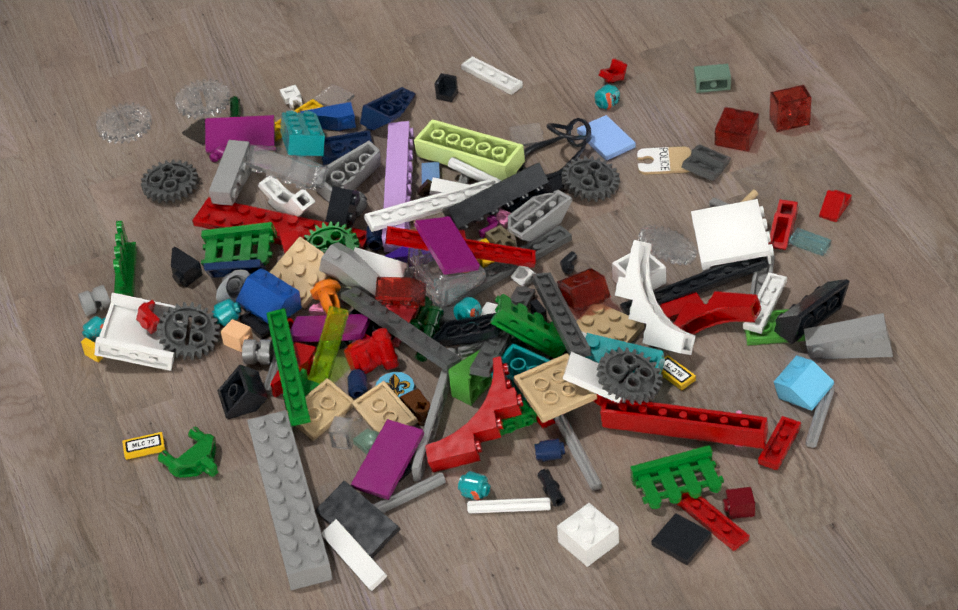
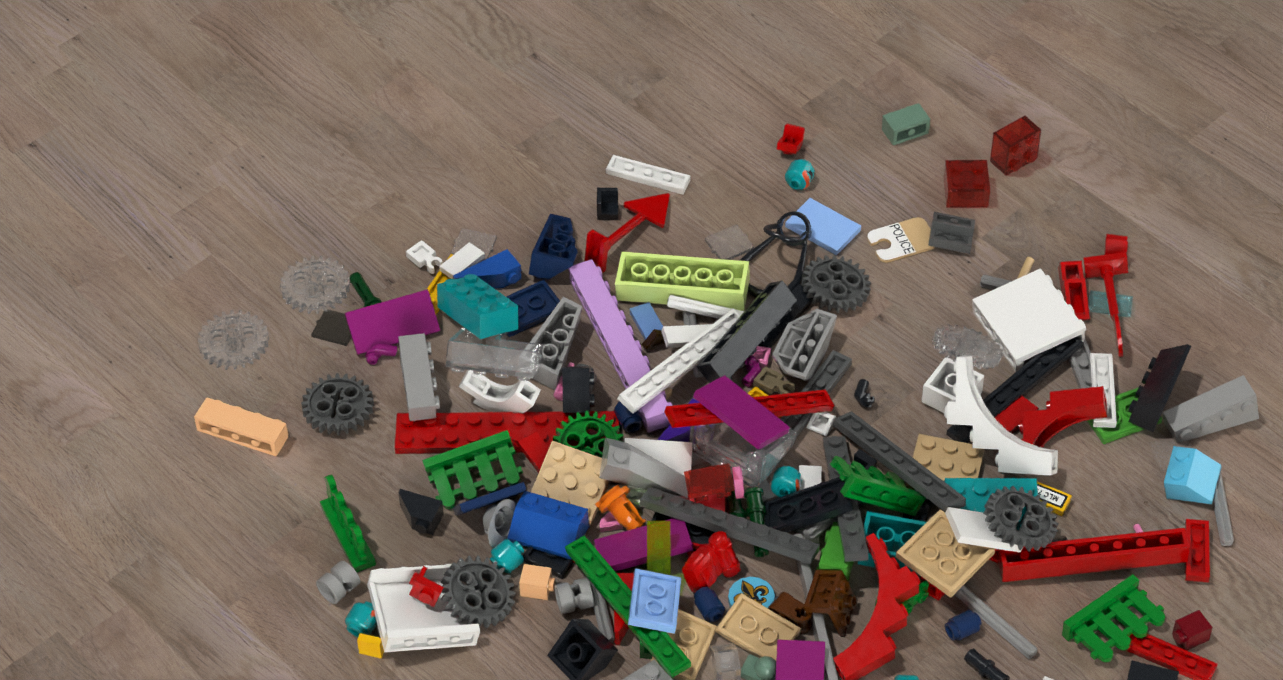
camera: 25 degrees left, 5 degrees up
clear red brick [557,268,611,311] -> none
none -> light nougat brick [194,398,288,456]
none -> white tile [440,242,485,279]
none -> red piece [584,193,670,273]
none -> light blue tile [628,568,681,634]
none -> bright pink tile [732,466,744,499]
none -> reddish brown bracket [804,570,857,636]
none -> red piece [1083,252,1128,358]

